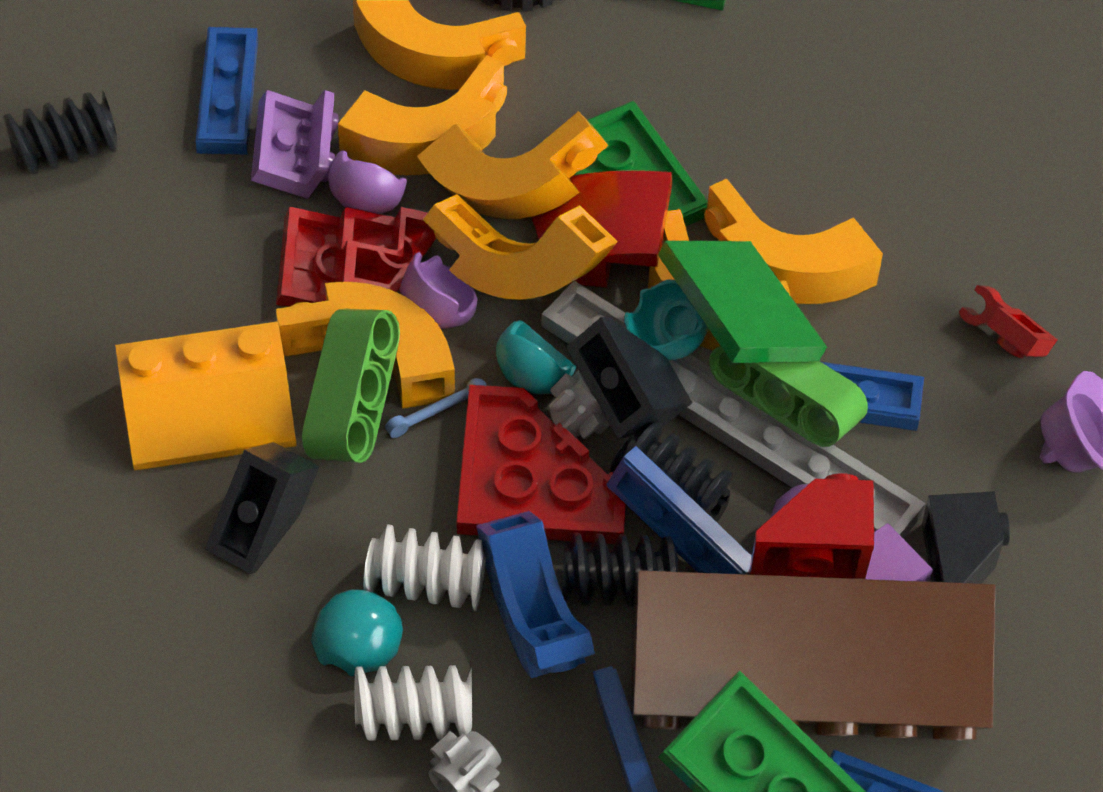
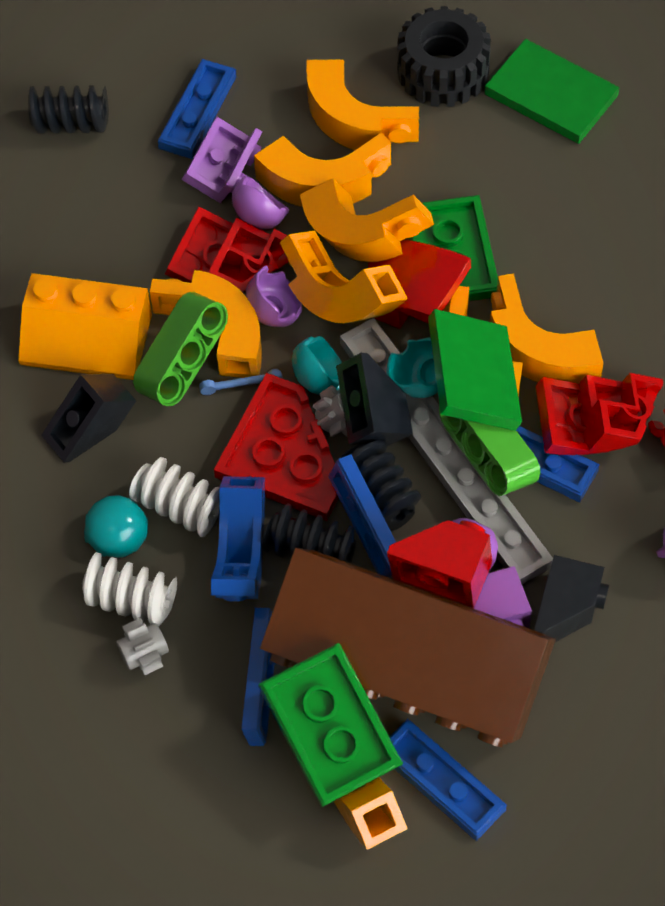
camera: 25 degrees right, 5 degrees up
none -> red slope [536,373,664,455]

